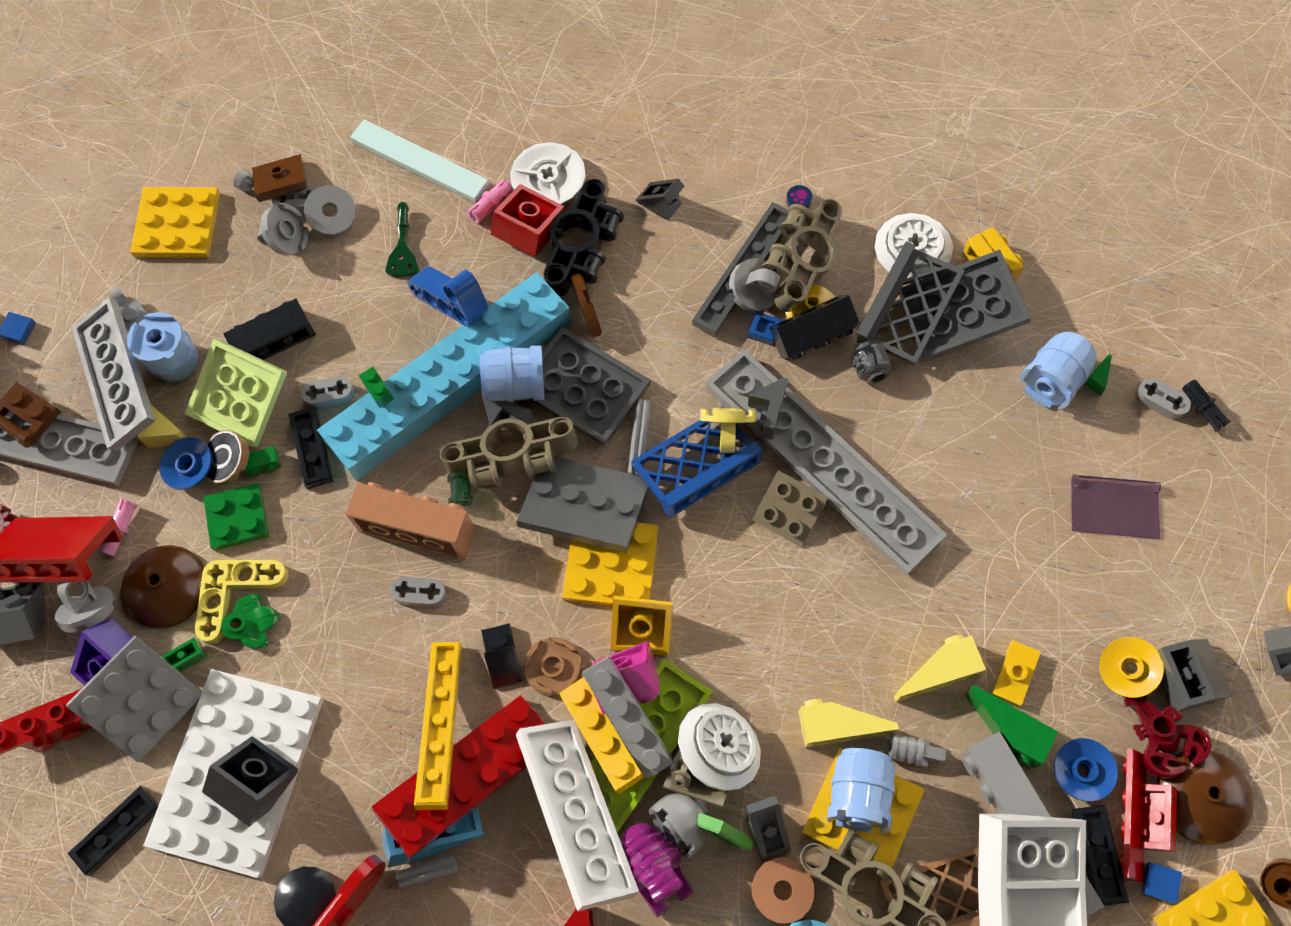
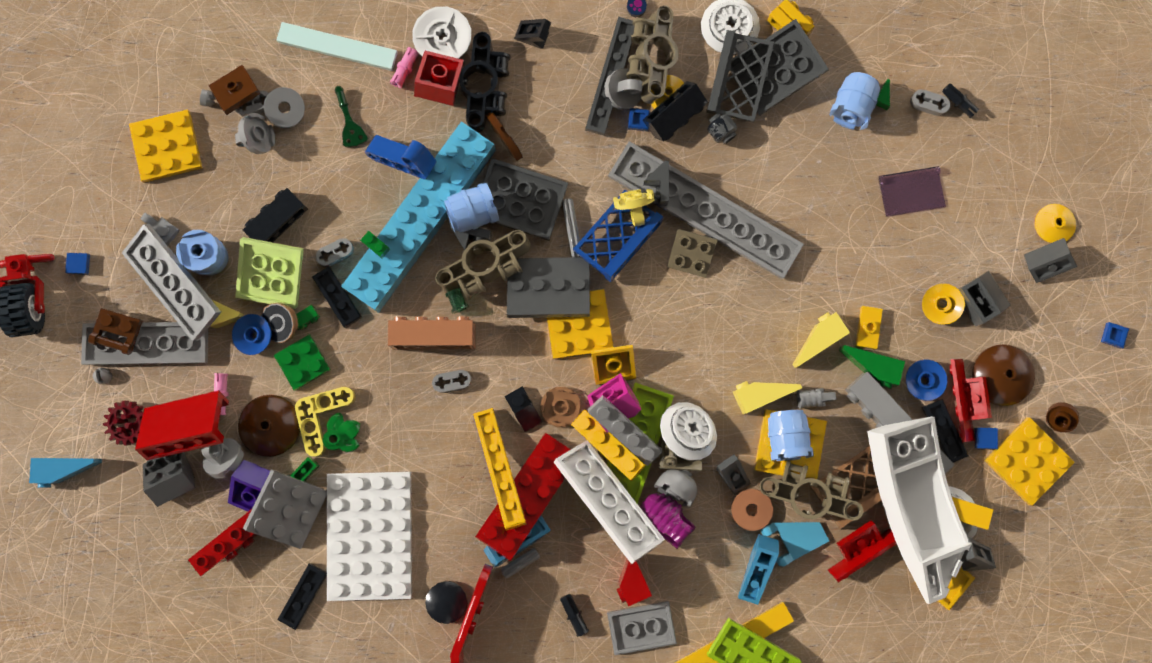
camera: 20 degrees left, 15 degrees up
black slope [202,736,299,827] -> none
bright green tile [697,813,755,852] -> none
dark red animal [1123,695,1212,779] -> none

